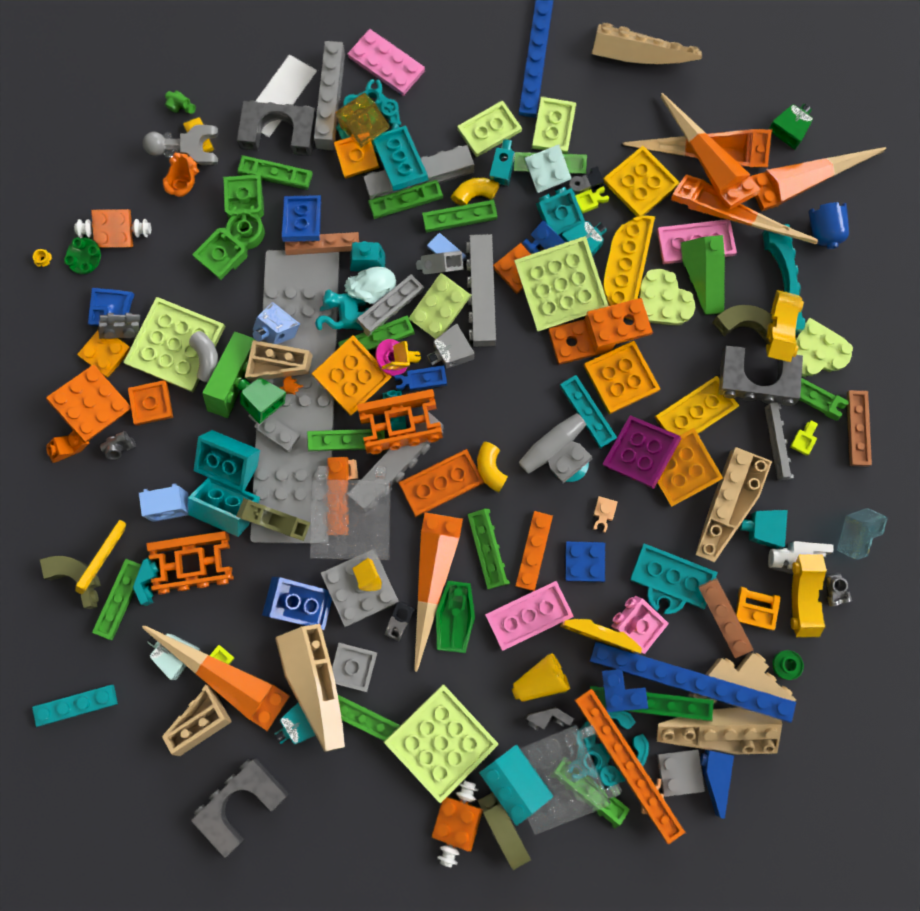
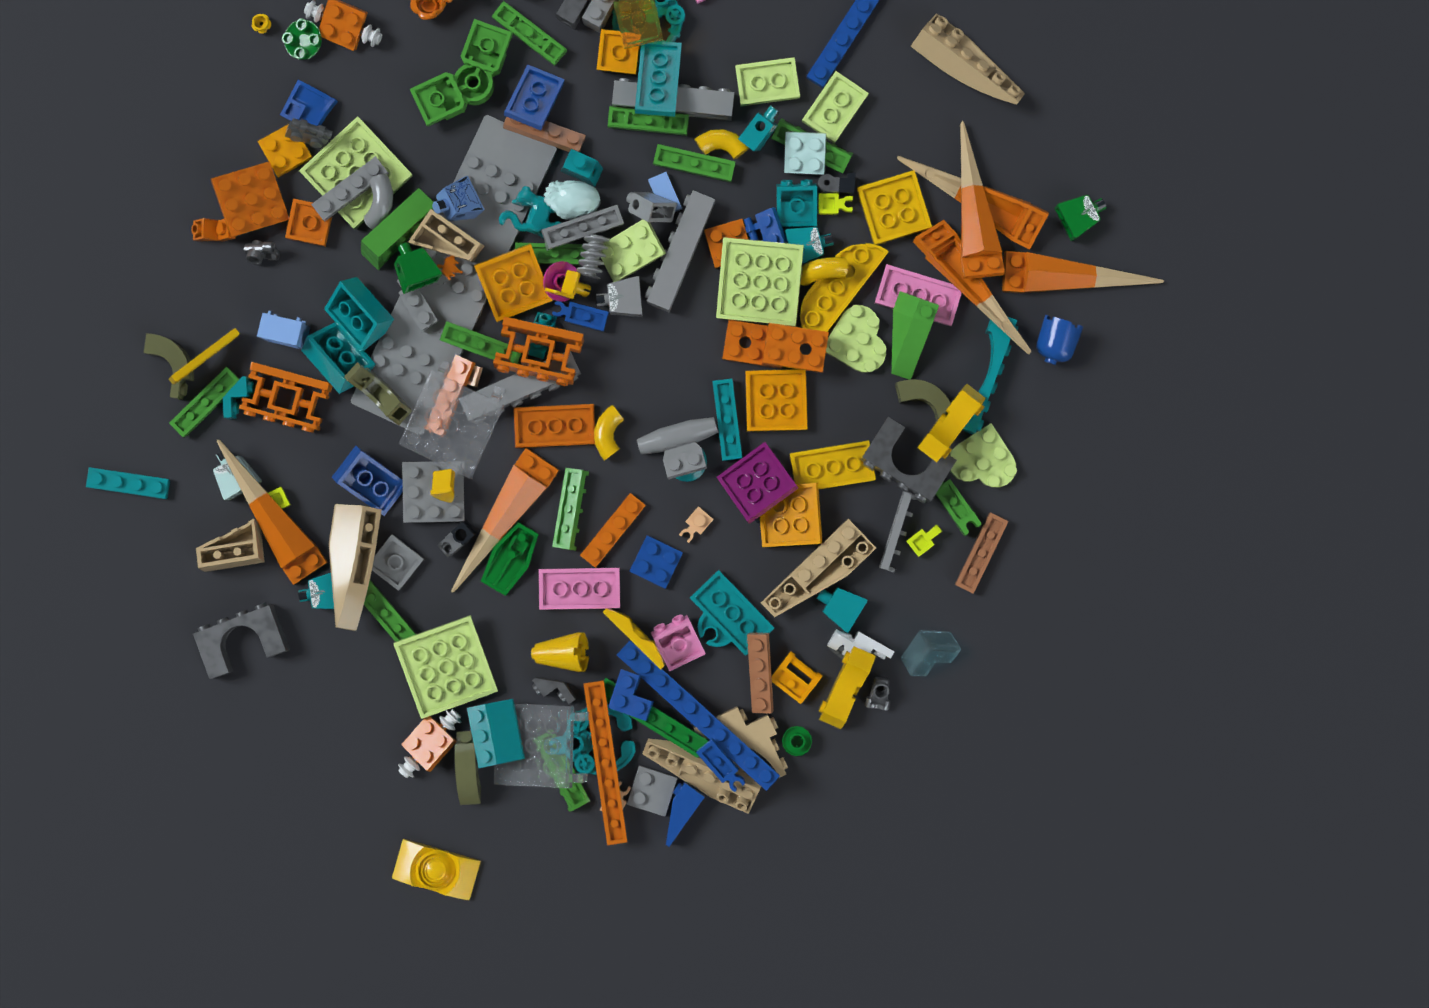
camera: 20 degrees right, 10 degrees up
none -> light grey plate [311,156,389,221]
none -> light grey piece [576,234,610,279]
none -> blue plate [696,738,745,792]
none -> yellow cylinder [800,257,848,286]

